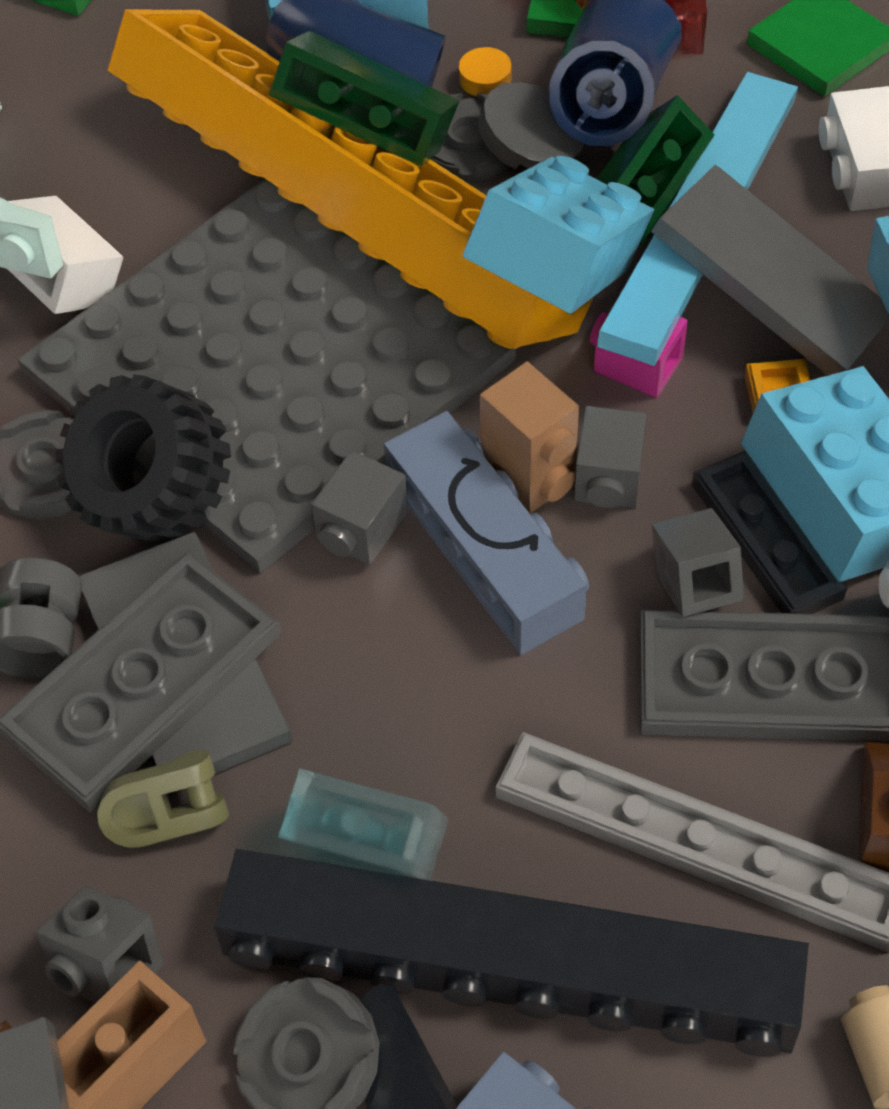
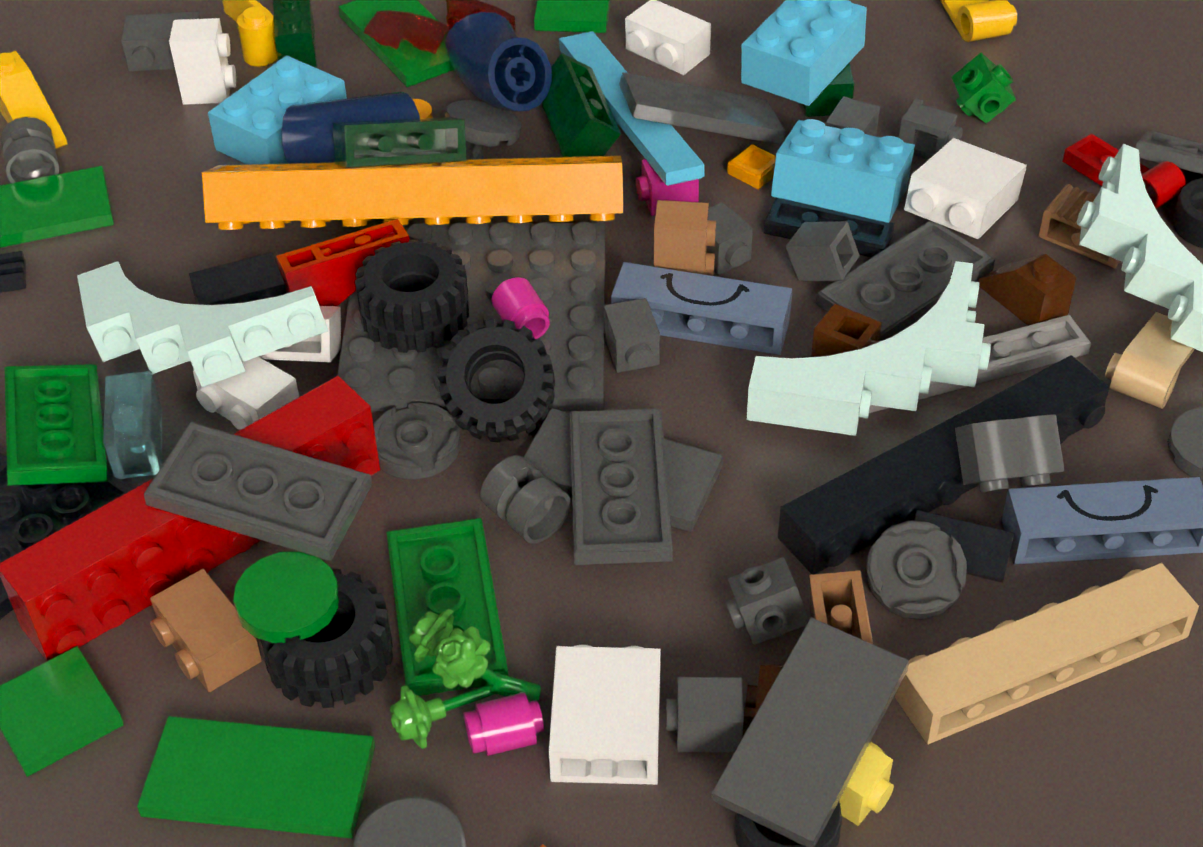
camera: 45 degrees left, 10 degrees down
olive plate [97,750,230,848] -> none
clear light blue brick [278,768,449,880] -> none
medium azure brick [462,156,655,314] -> none
none -> black brick [189,252,287,305]
none -> red slope [276,219,410,306]
none -> black tyre [355,240,470,353]
none -> dark pink brick [492,277,550,339]
none -> light aqua arch [747,261,991,436]
none -> reddish brown brick [811,303,882,357]
none -> dark grey brick [955,415,1065,492]

